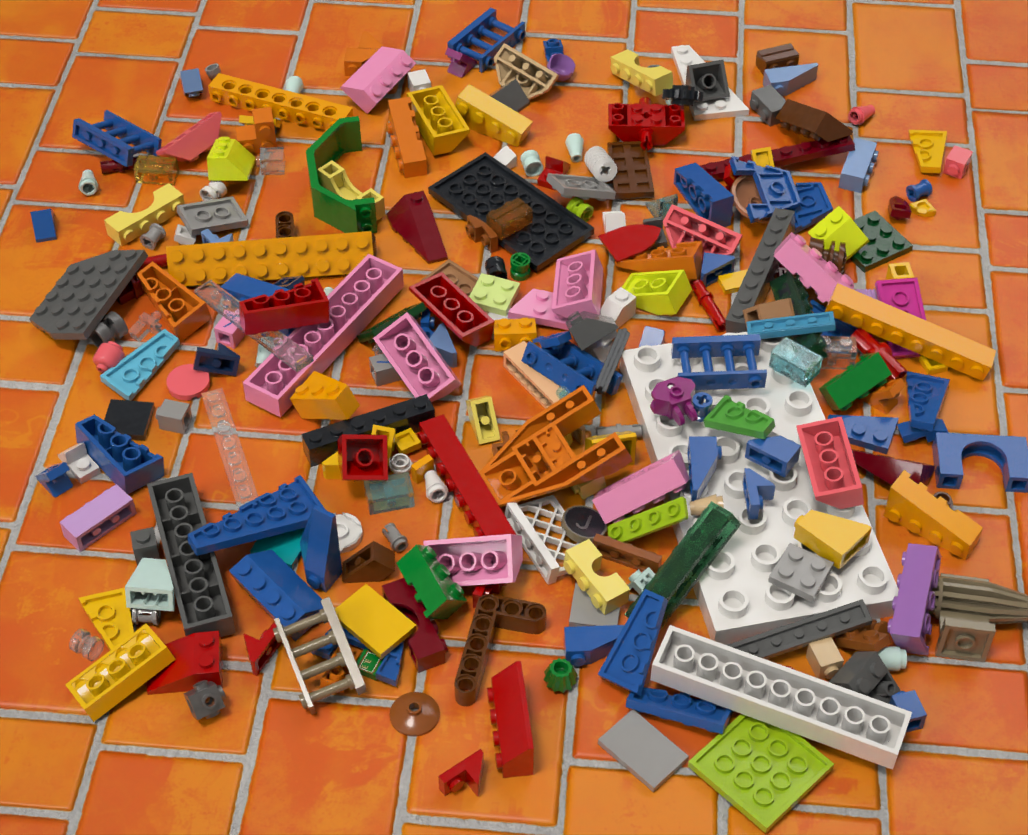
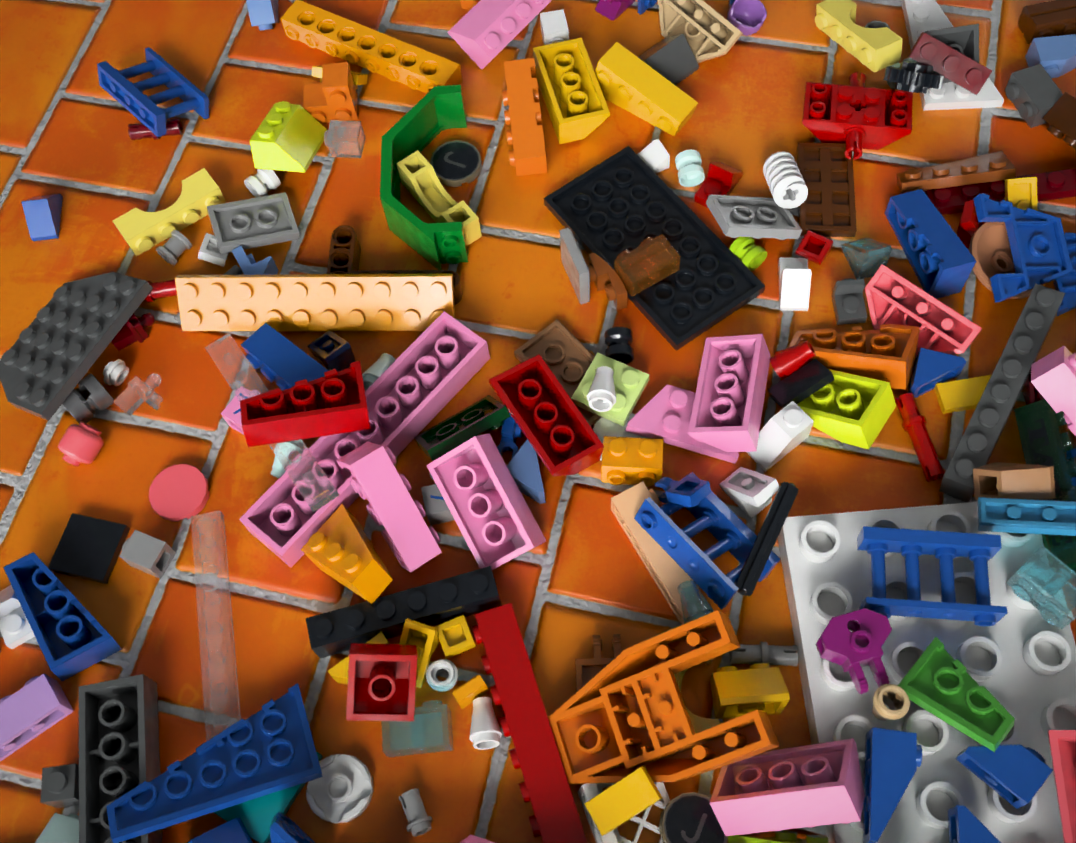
camera: 15 degrees right, 15 degrees up
light aqua cone [78,170,98,195] -> none
medium azure wing [100,329,180,401] -> none
clear yellow brick [134,155,179,186] -> none
orange wedge [137,261,211,343] -> none
coral wedge [156,111,222,163] -> none
dark blue slope [193,343,240,376] -> none
light aqua cone [285,76,304,94] -> none
dark red wedge [386,191,448,264] -> none
light yellow slope [465,396,500,444] -> none
green wheel [510,252,530,281] -> none
light aqua cone [565,133,584,162] -> none
dark grey slope [565,311,618,350] -> none
red shield [598,224,661,263] -> none
slope [638,326,665,348] -> none
blue bush [692,392,713,422] -> none
none -> white plate [103,359,129,386]
none -> bright pink wedge [336,442,442,572]
none -> black tile [430,140,482,187]
none -> light grey tile [559,227,590,305]
none -> yellow tile [585,766,663,836]
none -> white cone [587,366,616,412]
none -> black tile [767,358,834,409]
none -> red cone [770,340,816,378]
none -> red slope [795,230,833,265]
none -> tan cone [872,684,910,721]
none -> dark orange wing [897,151,1016,193]
none -> dark red plate [907,32,992,95]

